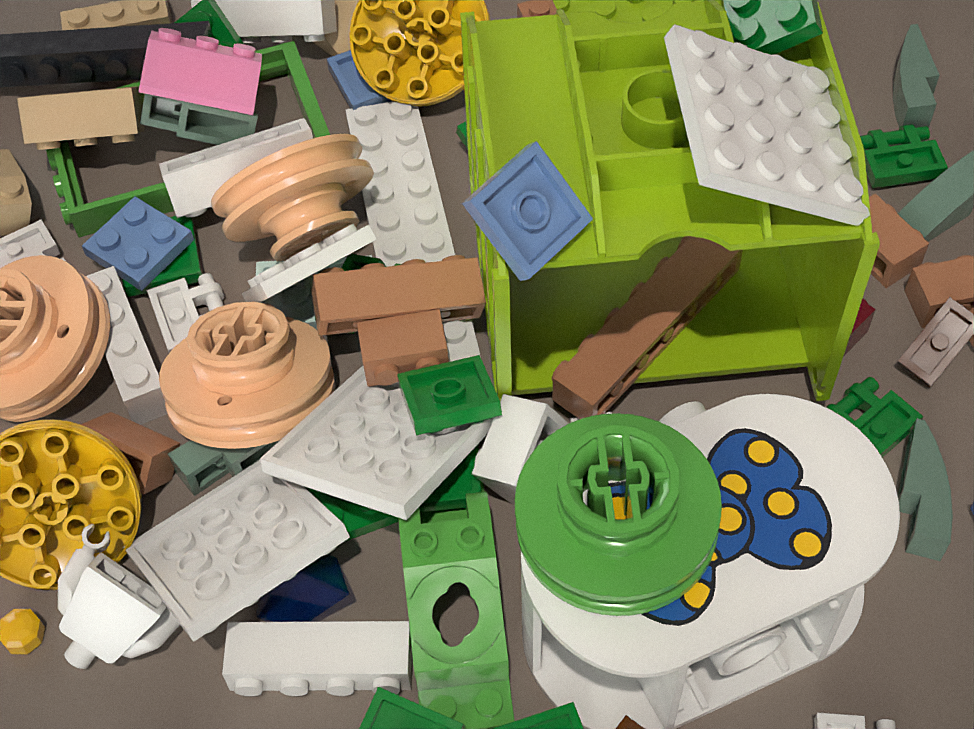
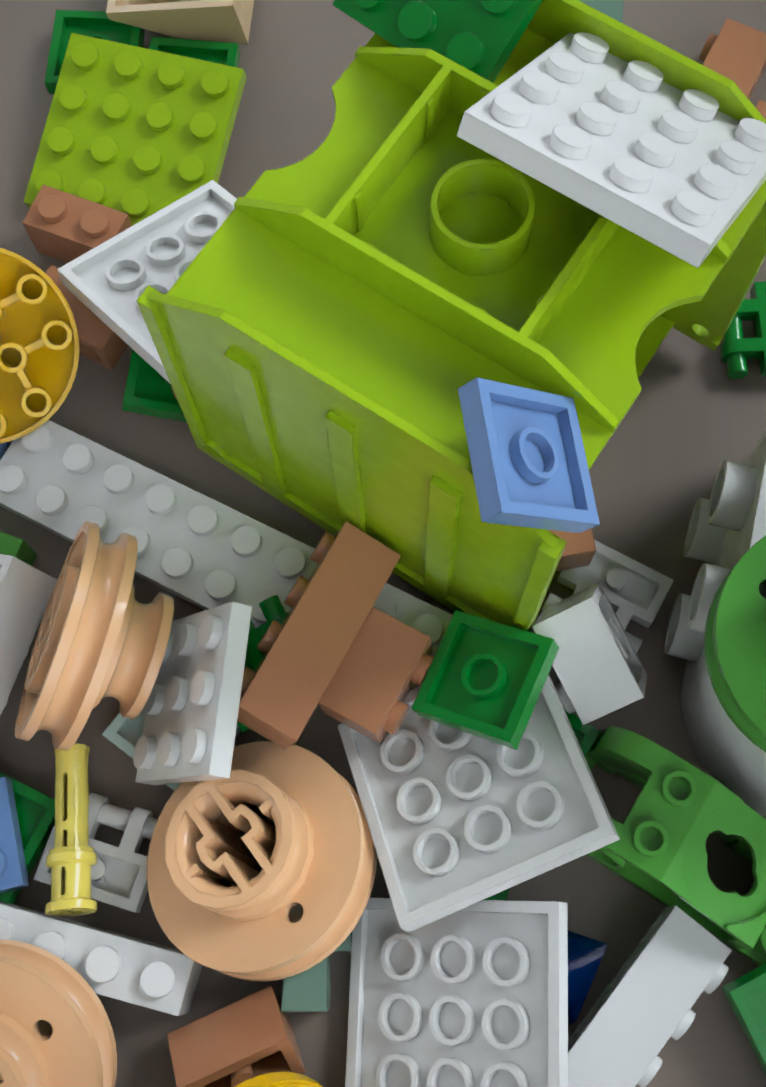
camera: 50 degrees left, 15 degrees up
none -> light yellow pin [45,743,97,917]

